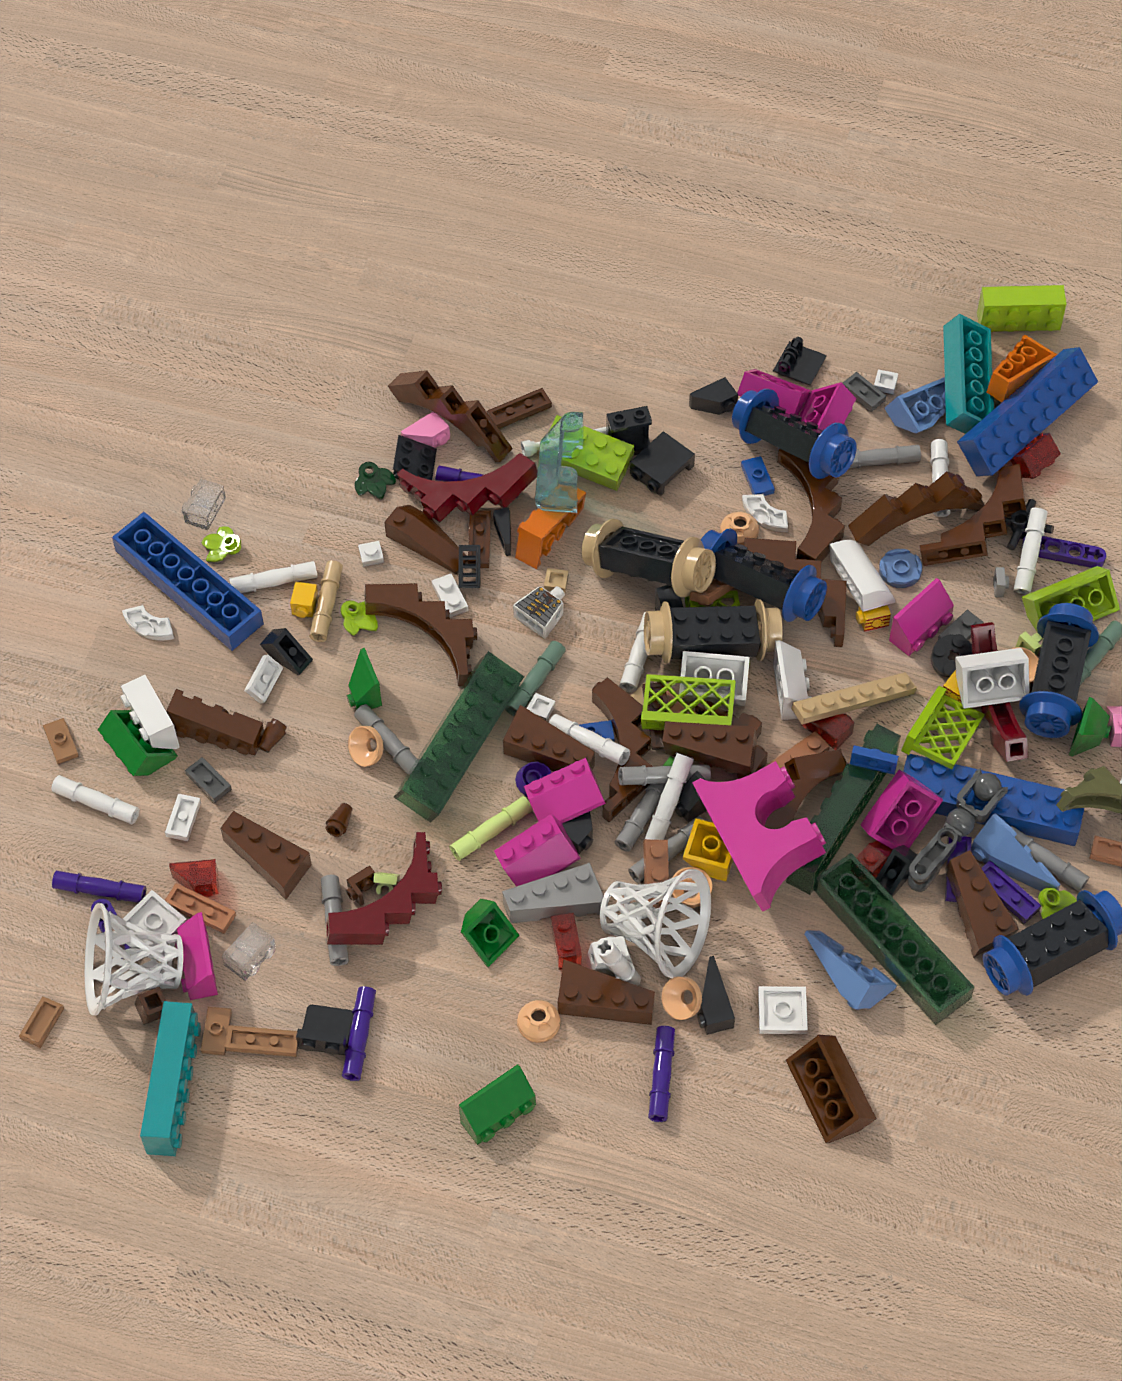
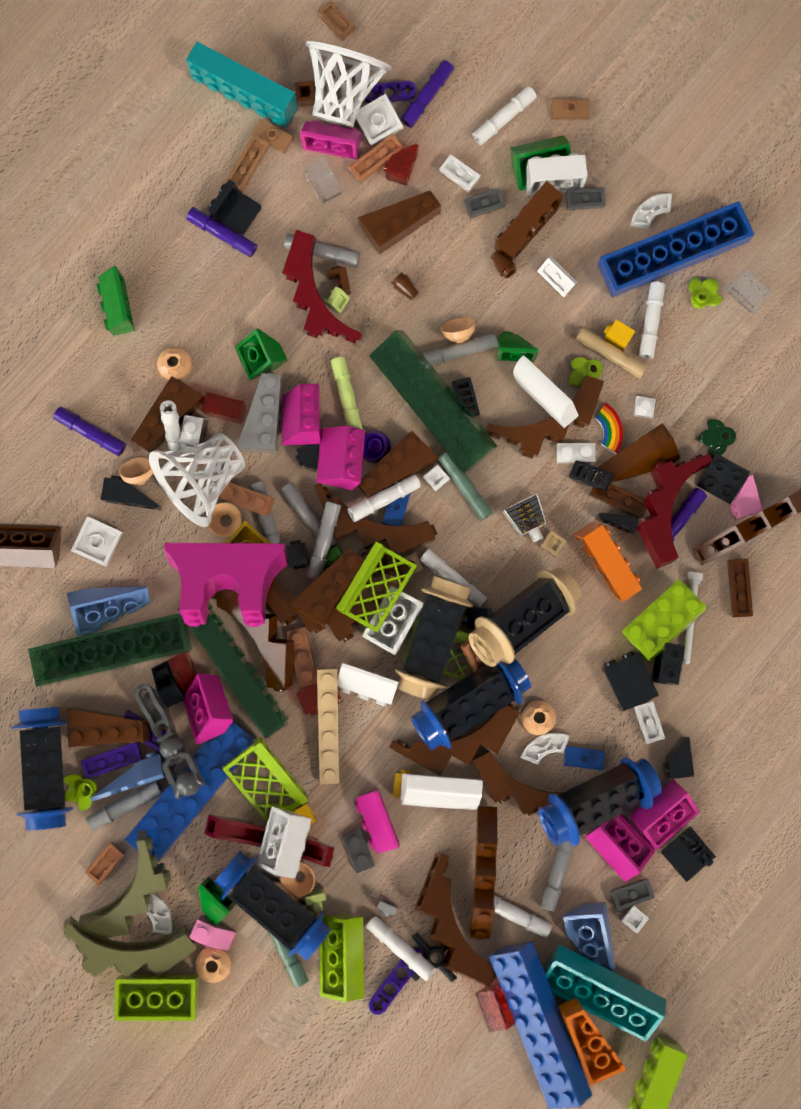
camera: 115 degrees right, 25 degrees up
black slope [260,628,313,675] -> none
clear light blue windscreen [535,412,584,513] -> none
white piece [645,753,694,840] -> none
blue plate [850,745,899,775] -> none
medium blue tile [879,549,922,588] -> none
black plate [931,634,973,677] -> none
none -> black slope [452,377,480,420]
none -> white brick [513,355,579,428]
none -> dark grey plate [566,187,605,210]
none -> tile [595,403,623,455]
none -> white plate [633,701,665,744]

